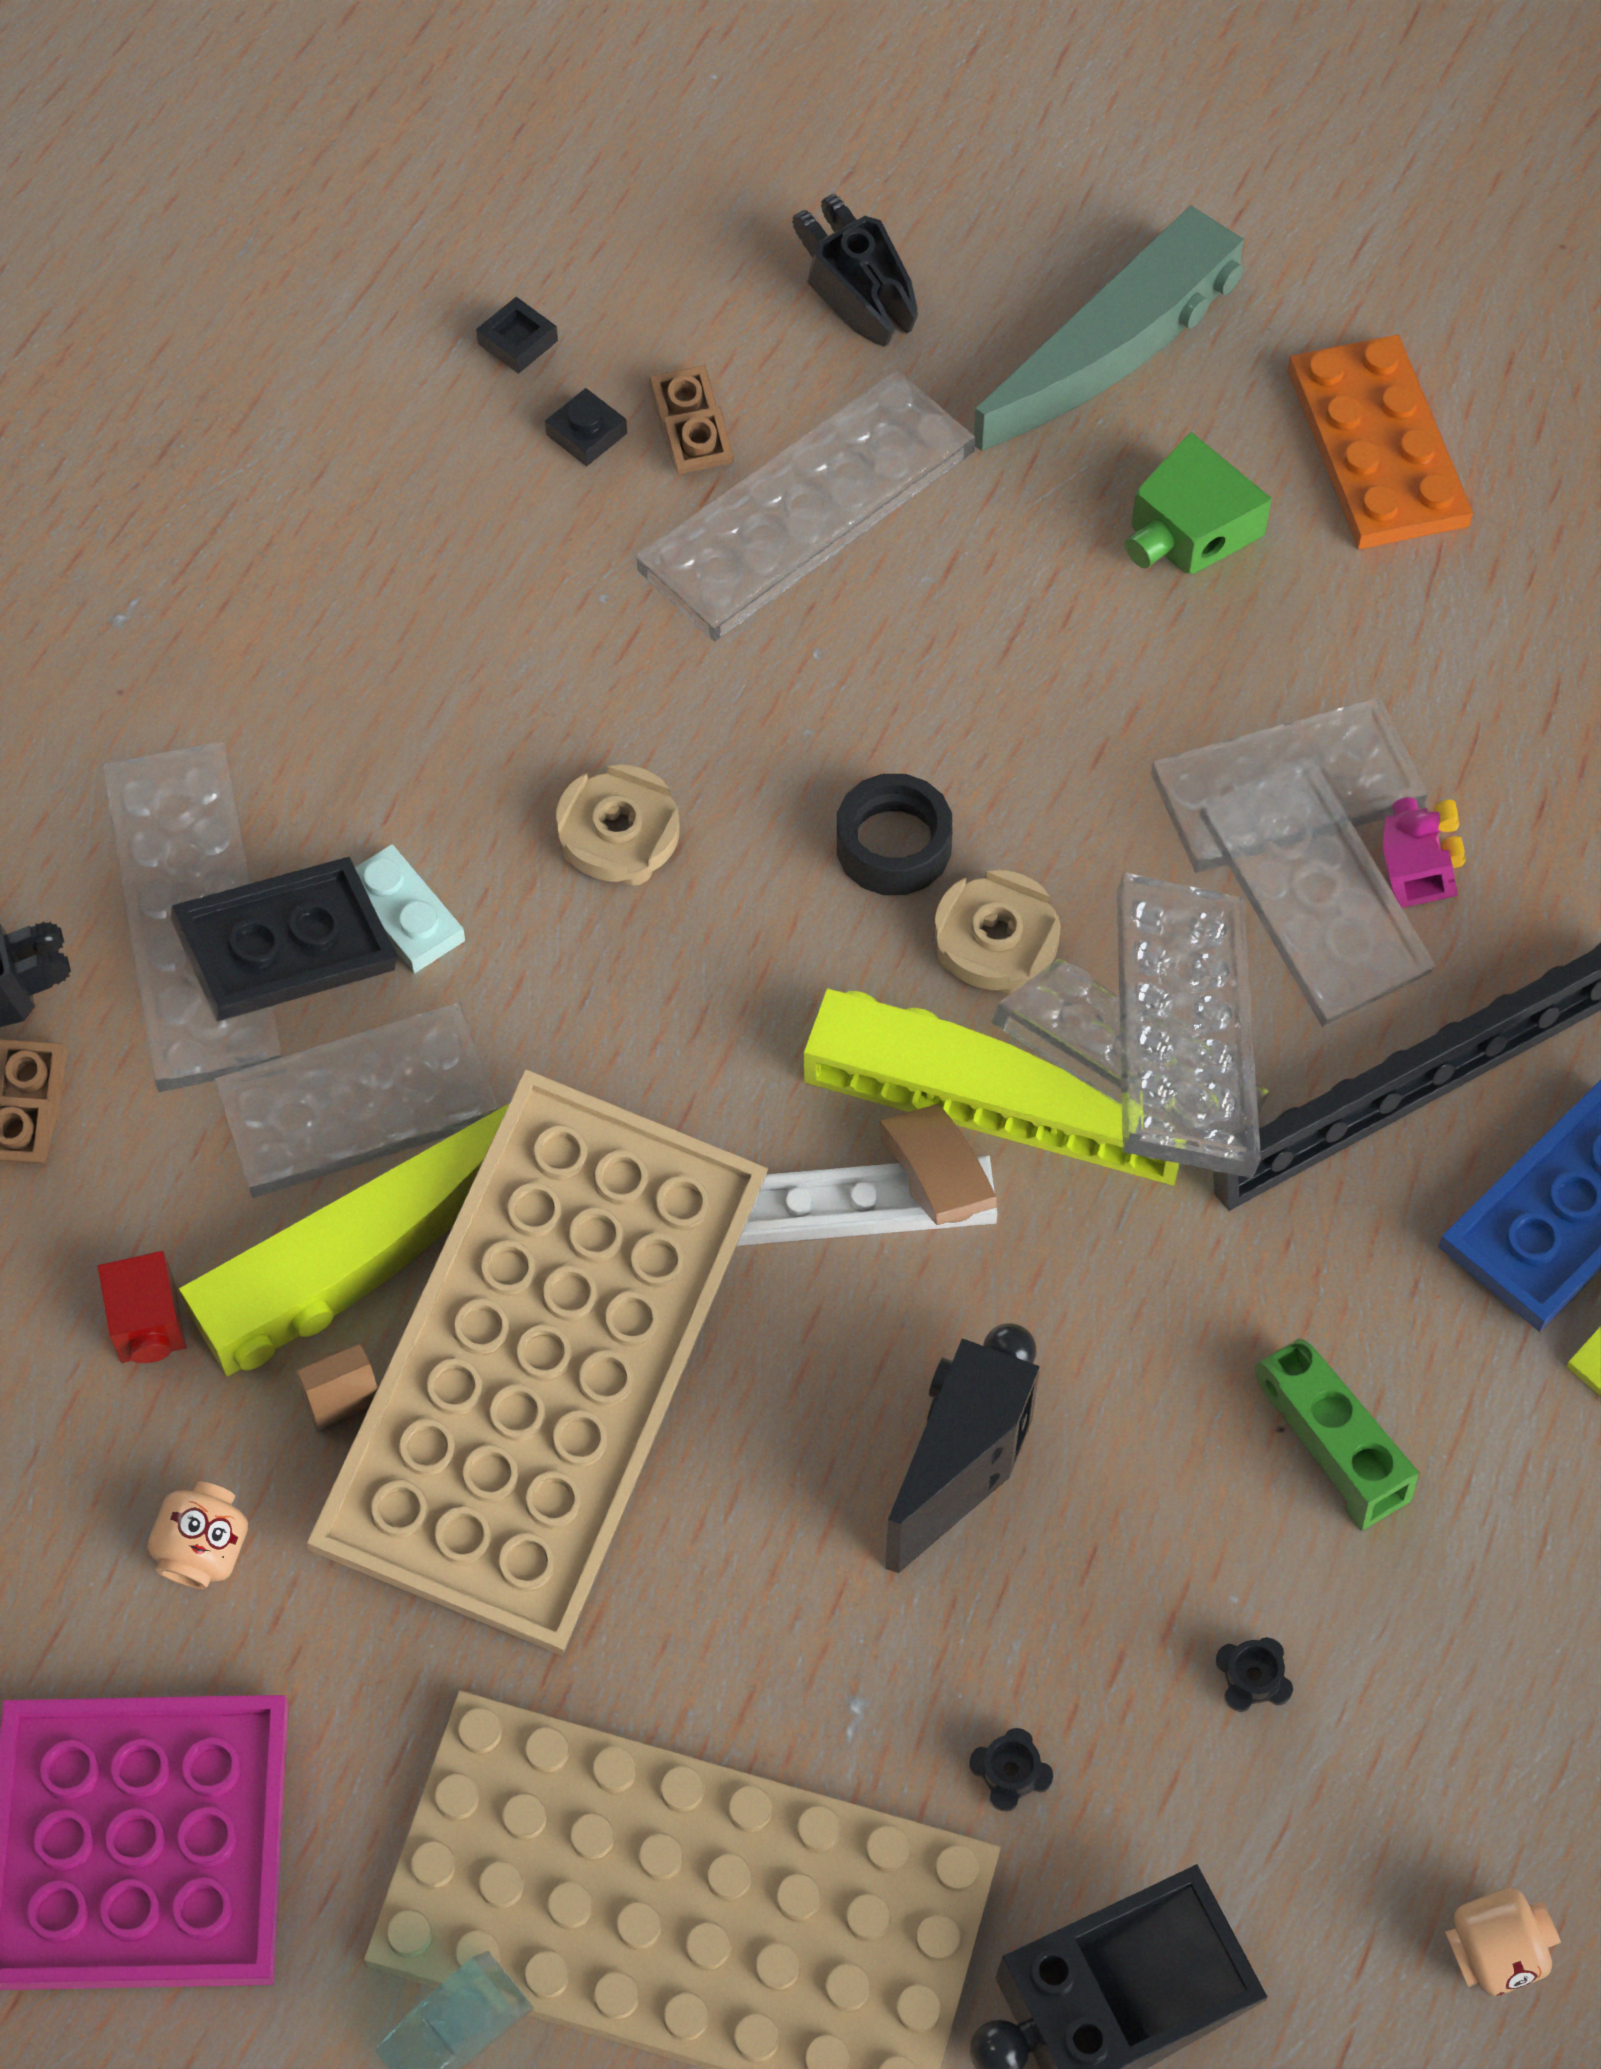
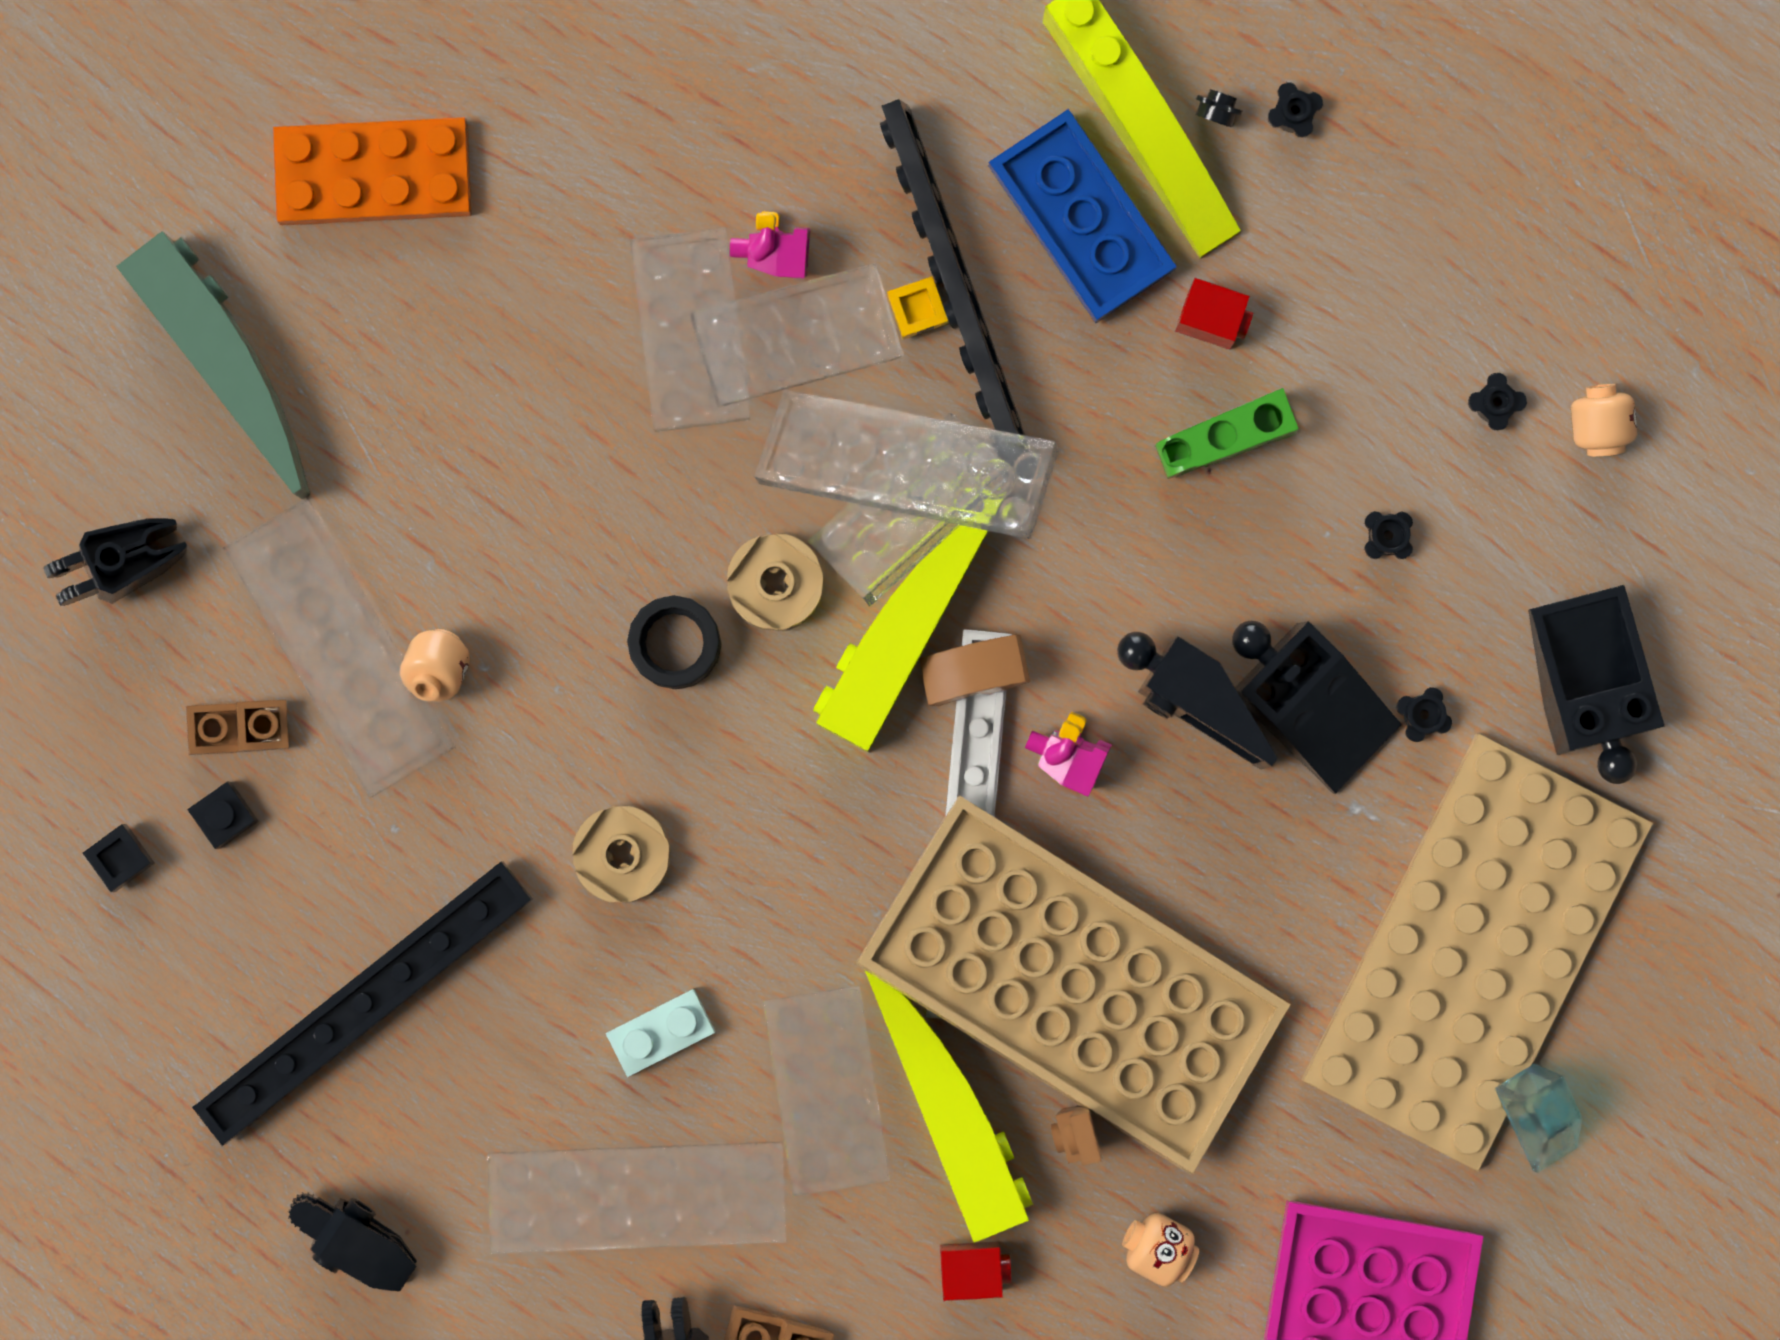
camera: 80 degrees left, 25 degrees up
black plate [170,857,398,1022] -> none
bright green torso [1125,432,1272,574] -> none
none -> black plate [192,861,533,1146]
none -> black hinge [288,1192,417,1292]
none -> light nougat head [399,629,470,702]
none -> yellow plate [887,276,948,340]
none -> dark pink piece [1025,712,1112,797]
none -> red brick [1175,278,1254,350]
none -> black slope [1232,620,1402,794]
none -> black plate [1468,373,1527,431]

